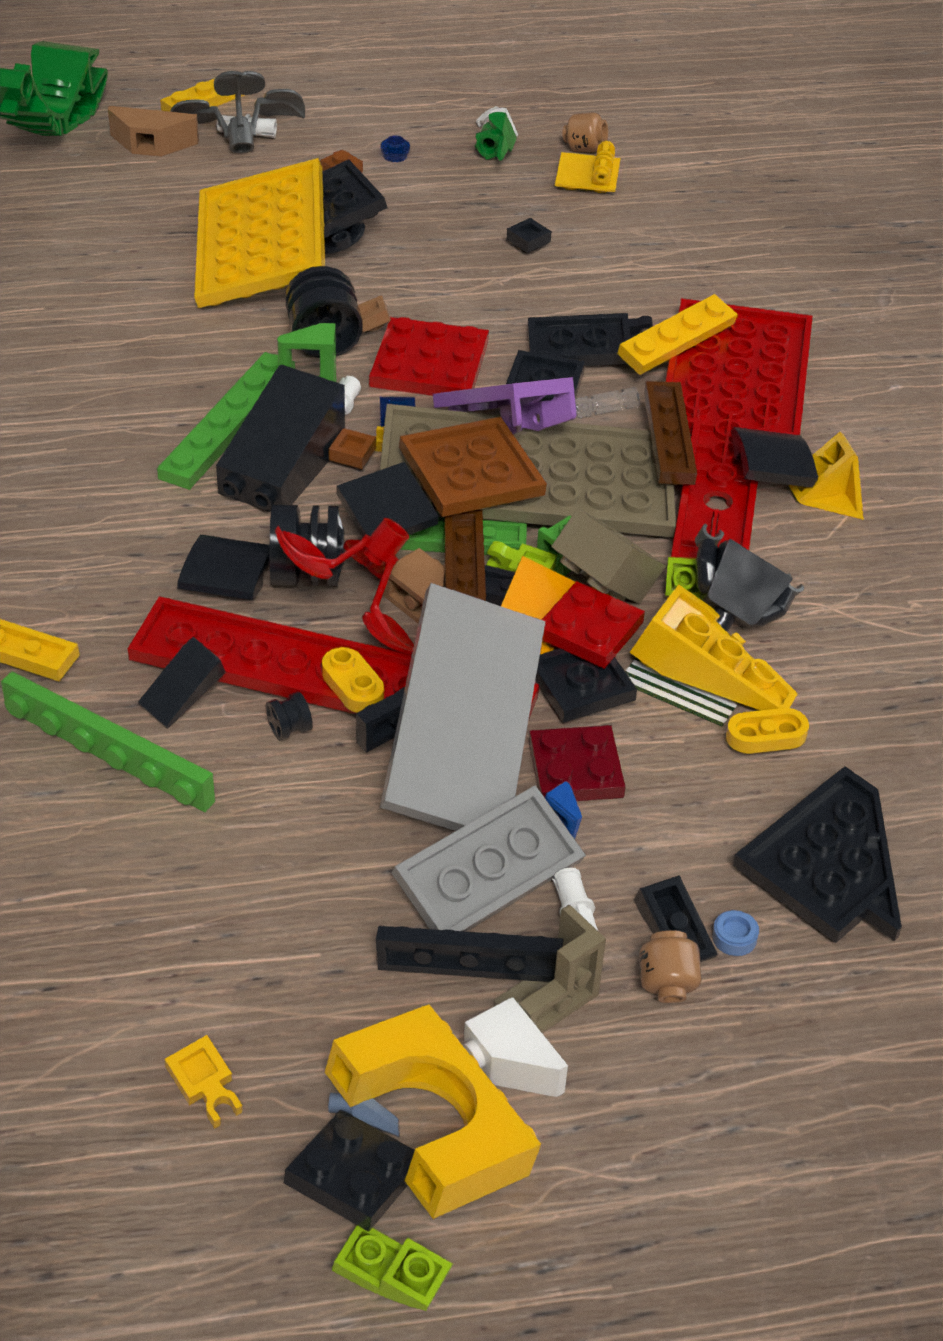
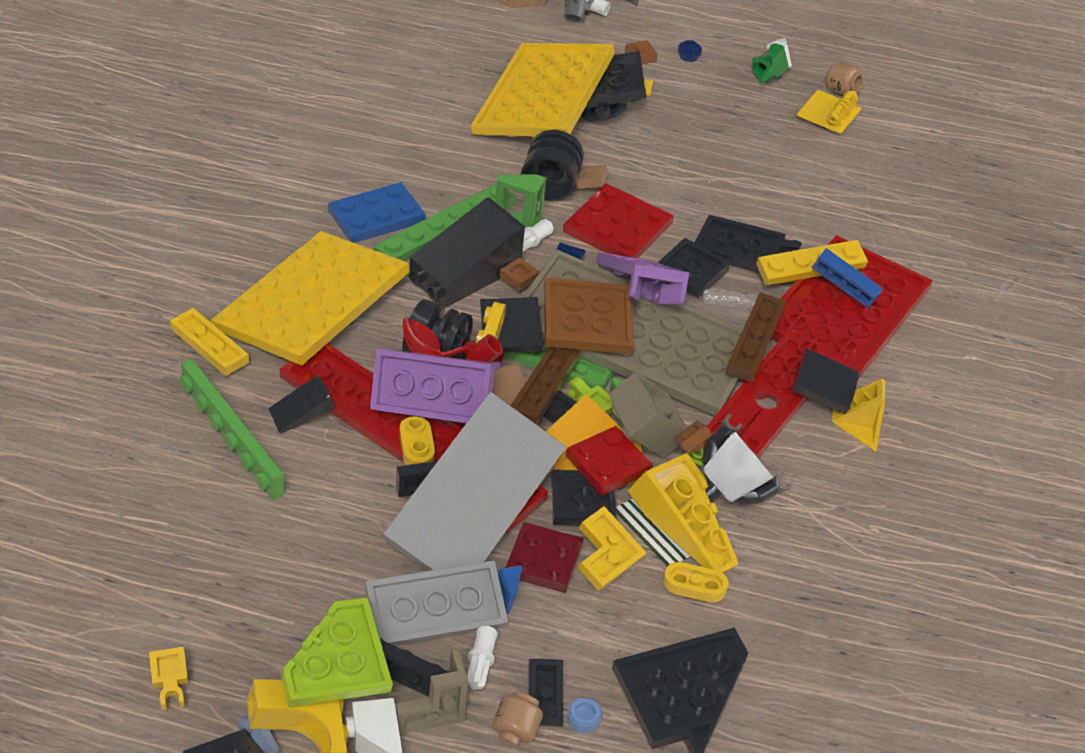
camera: 20 degrees right, 0 degrees up
black slope [177,534,270,600] -> none
black wheel [265,691,313,741] -> none
black plate [506,218,552,253] -> none
none -> yellow plate [211,231,410,365]
none -> lime plate [281,597,393,707]
none -> blue plate [328,182,426,243]
none -> medium lavender plate [370,348,501,423]
none -> yellow plate [476,302,506,343]
none -> yellow plate [578,506,646,592]
none -> dark orange plate [673,420,712,453]
none -> blue piece [811,248,883,308]

